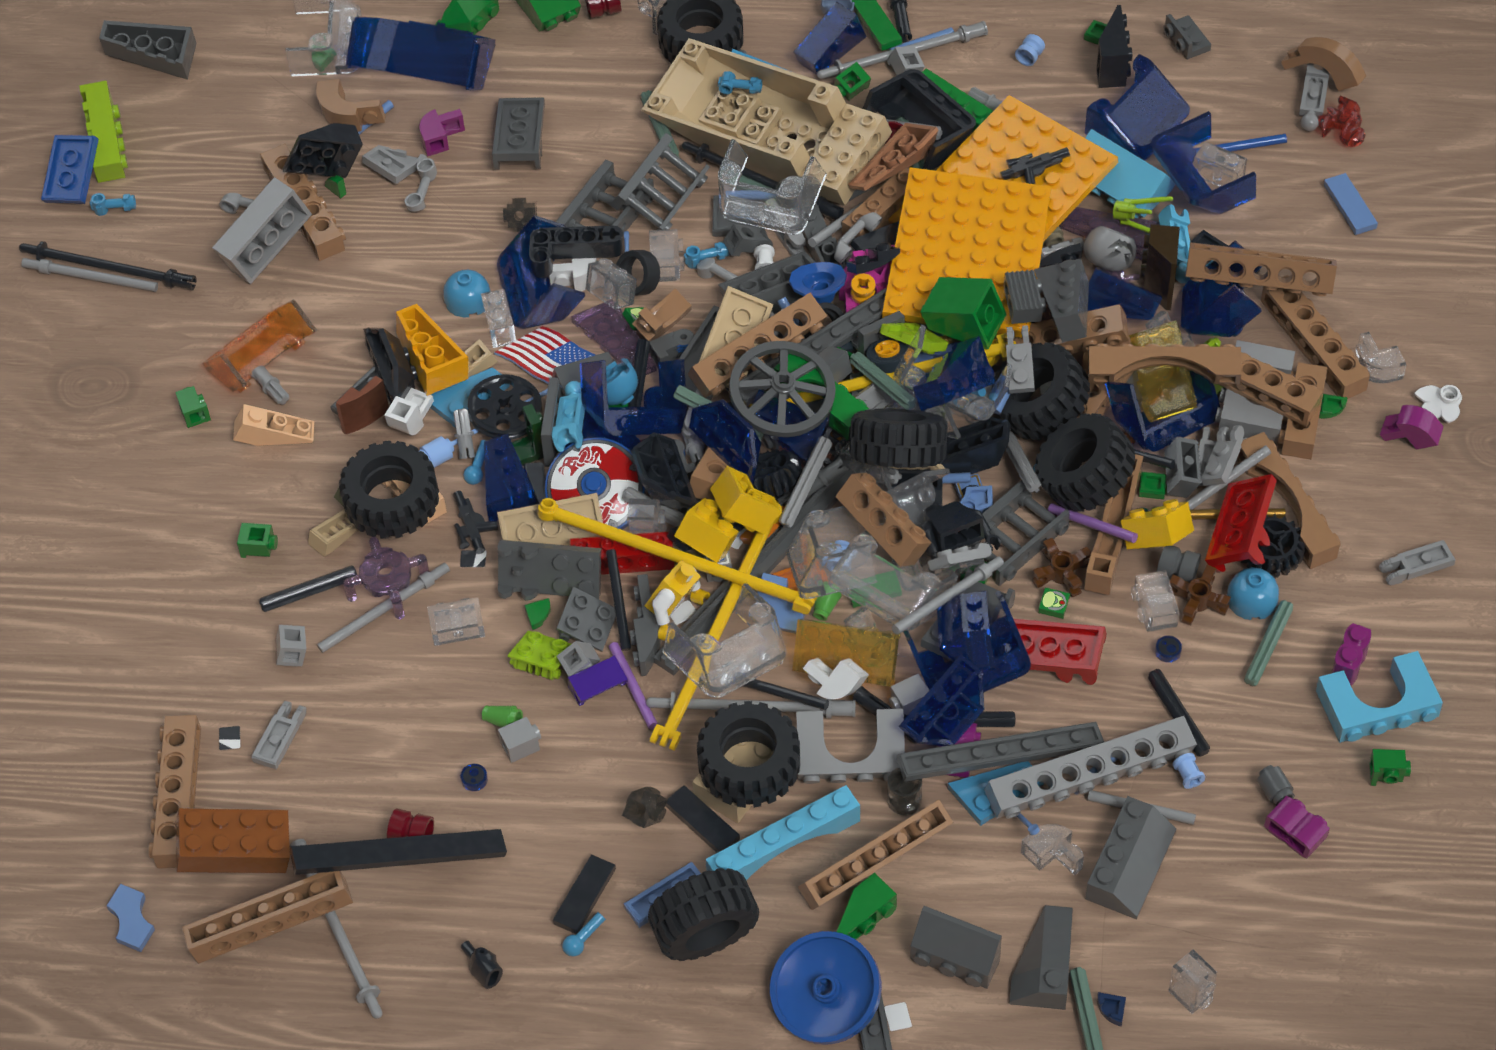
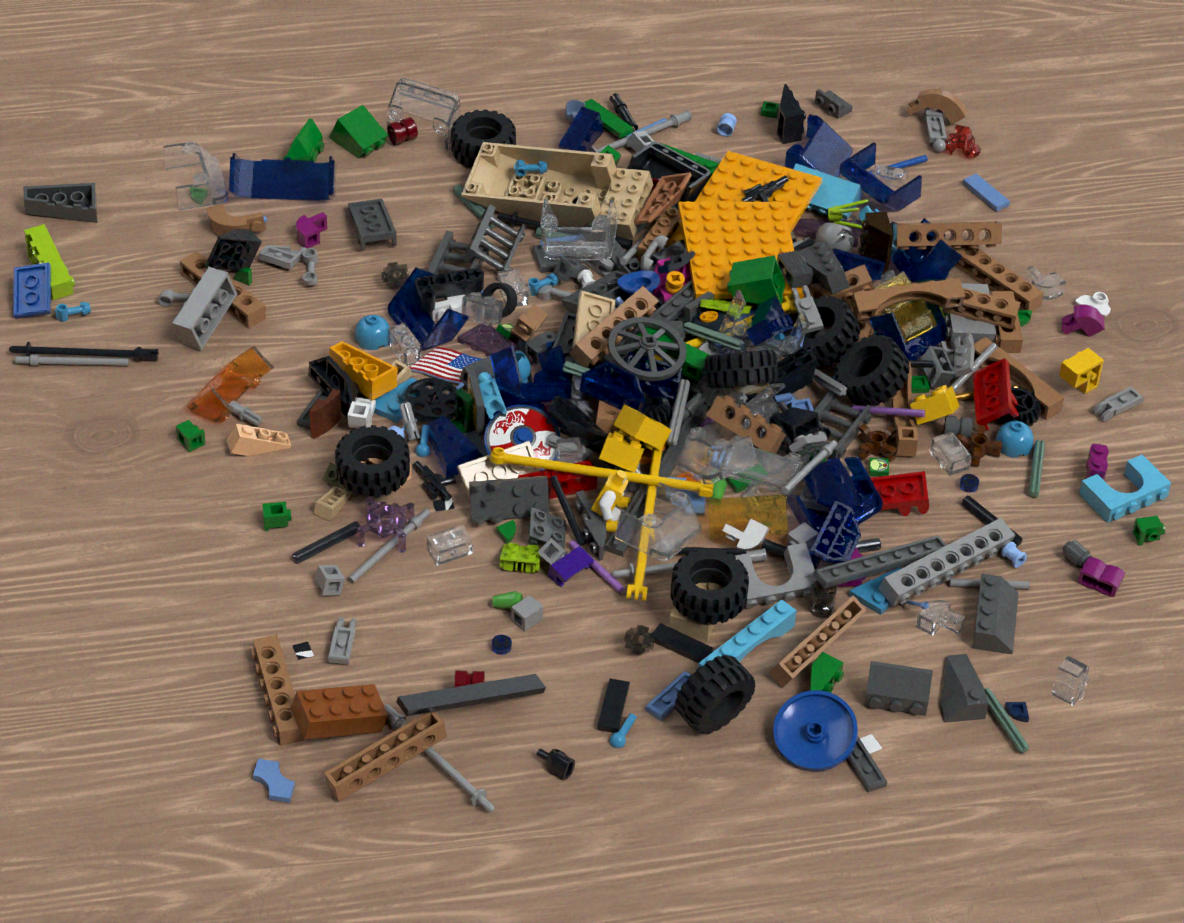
camera: 20 degrees left, 10 degrees down
none -> yellow brick [1059,348,1104,394]

